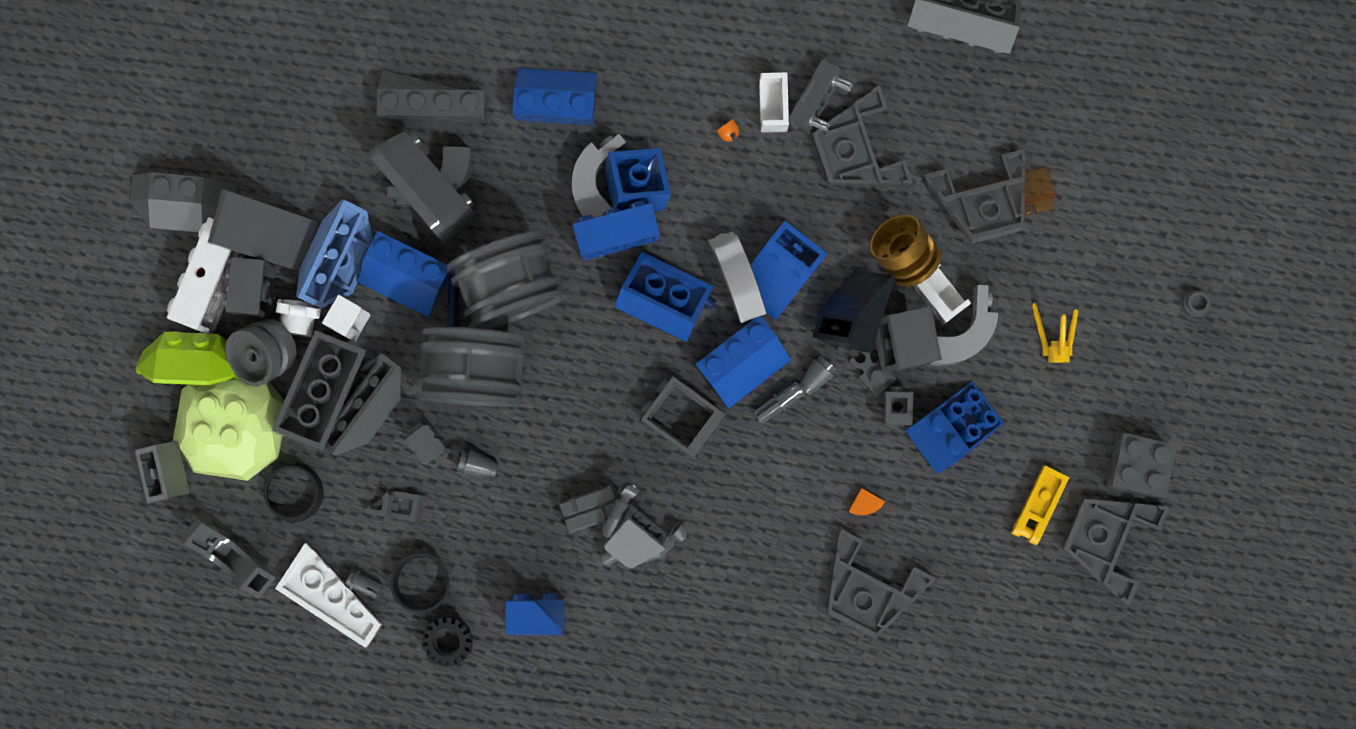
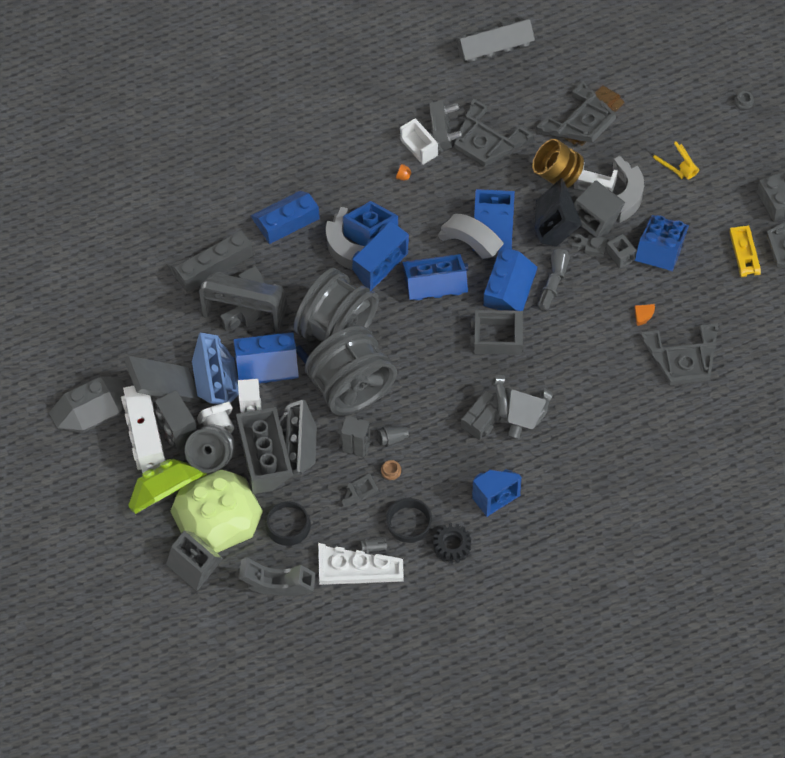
camera: 35 degrees left, 25 degrees down
none -> medium nougat plate [381,460,401,480]

